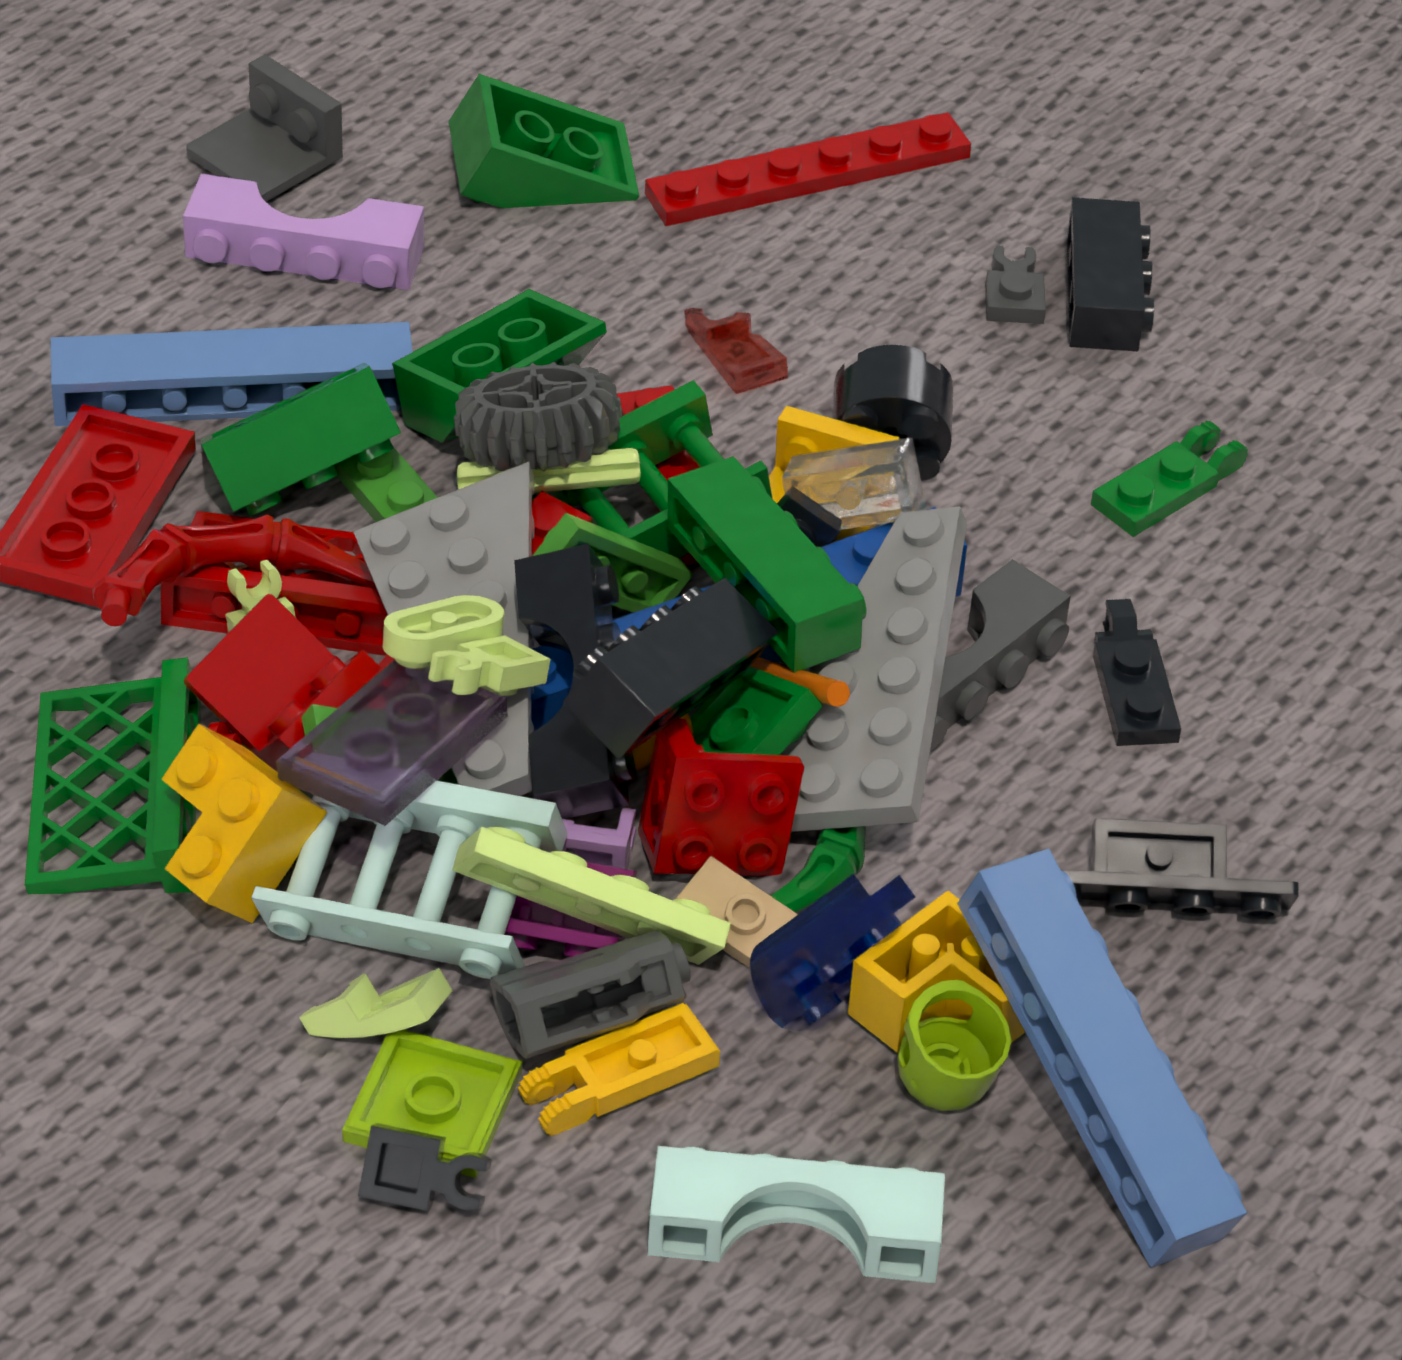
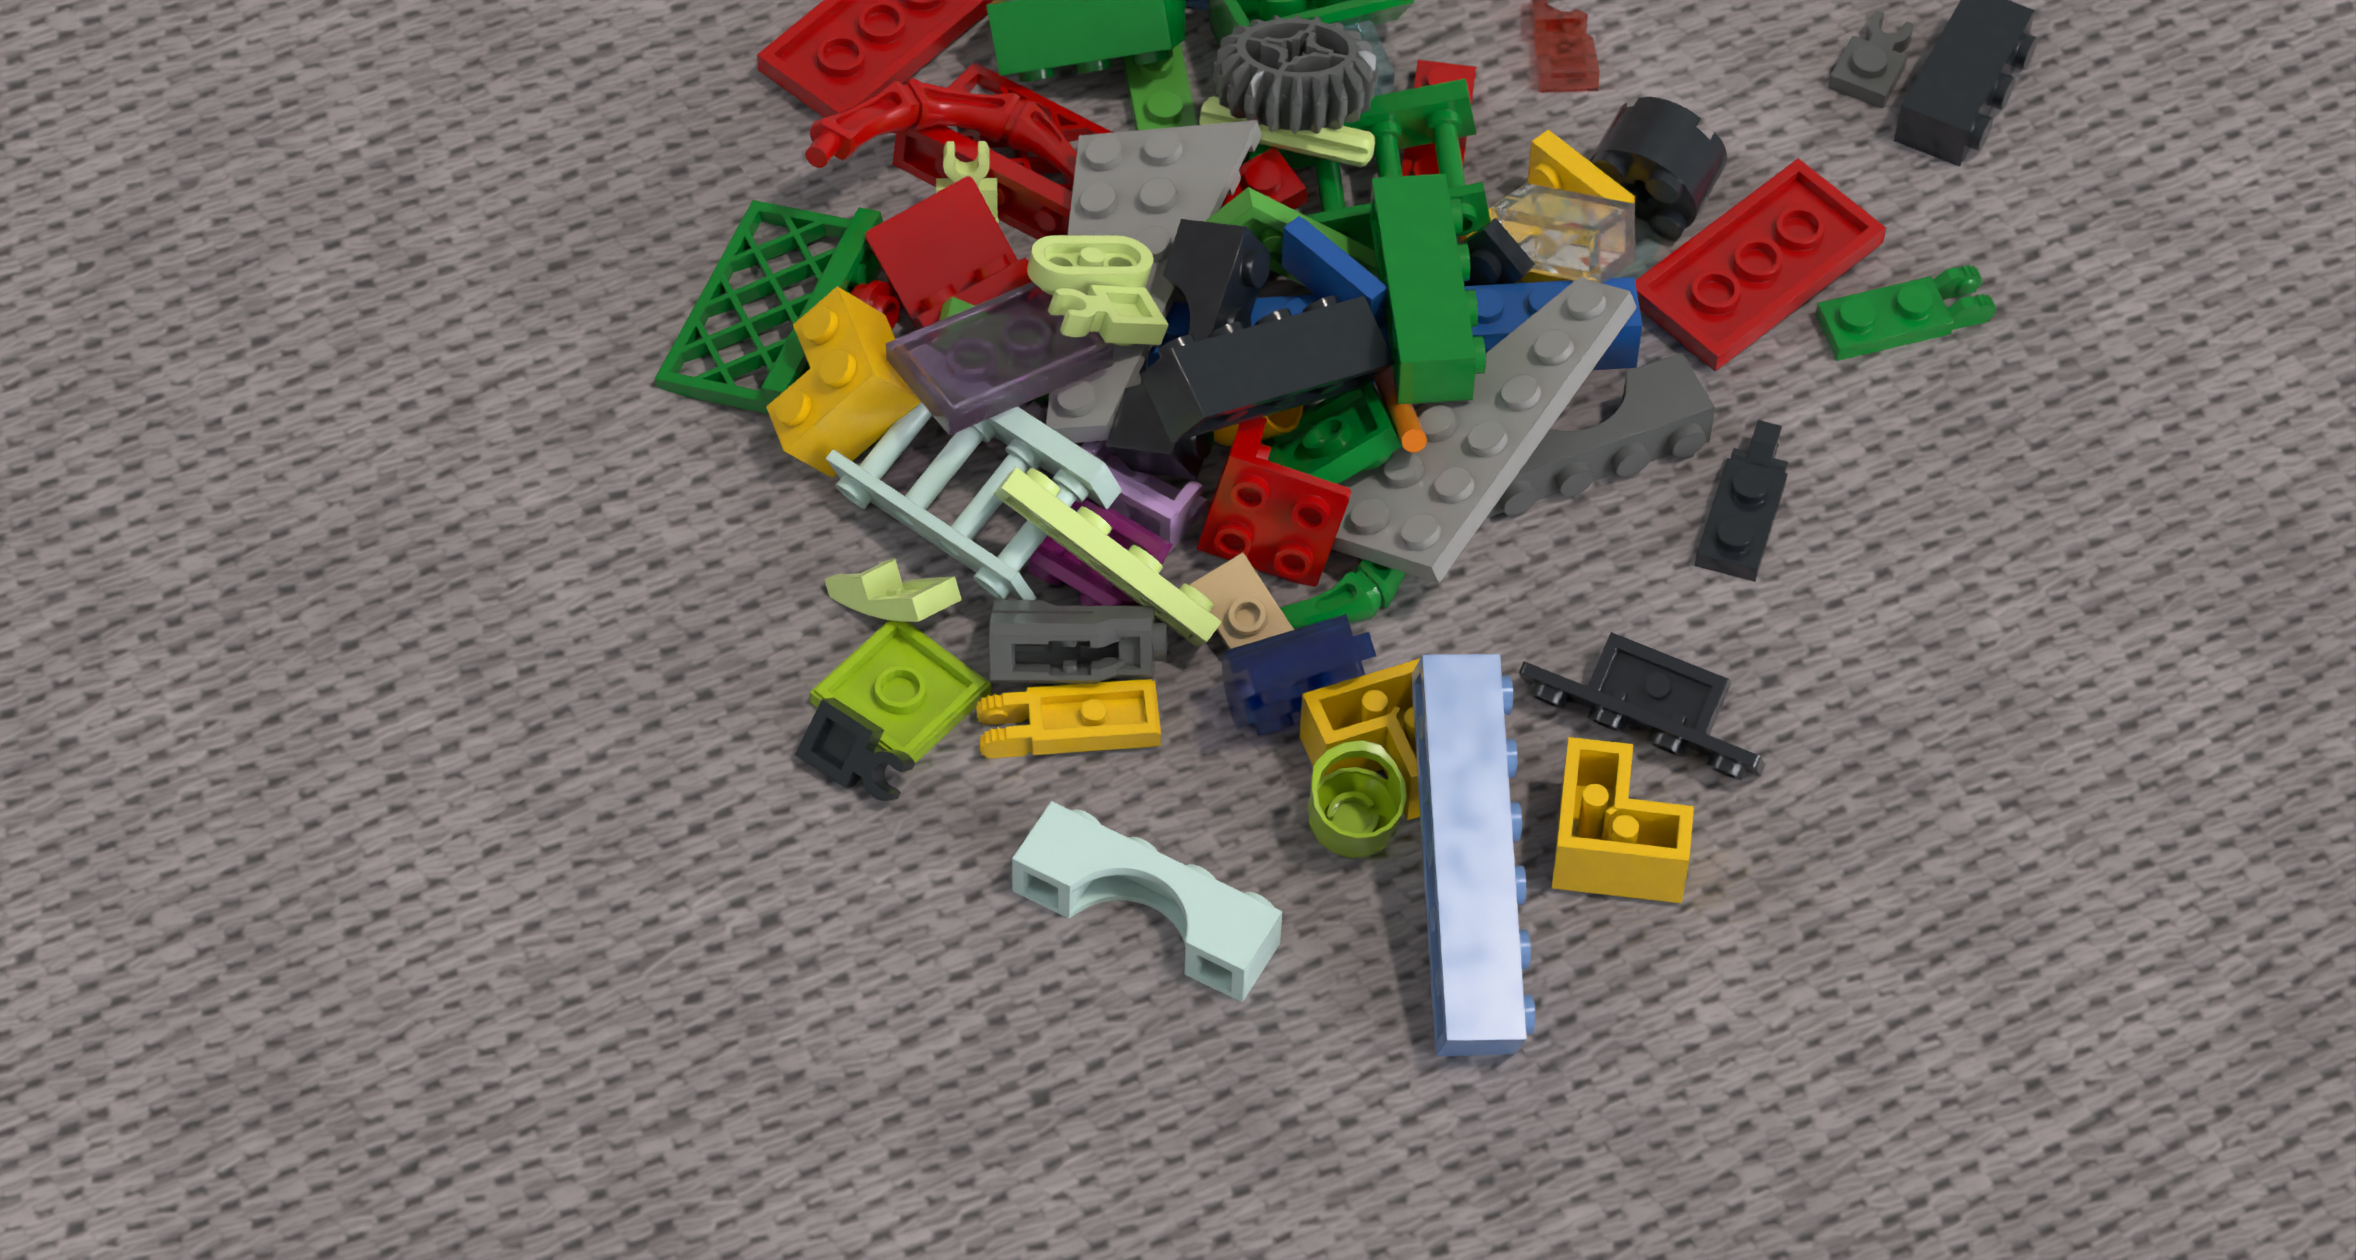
camera: 25 degrees right, 10 degrees up
none -> blue tile [1281,216,1387,329]
none -> yellow brick [1551,737,1694,903]
none -> red plate [1635,158,1886,372]

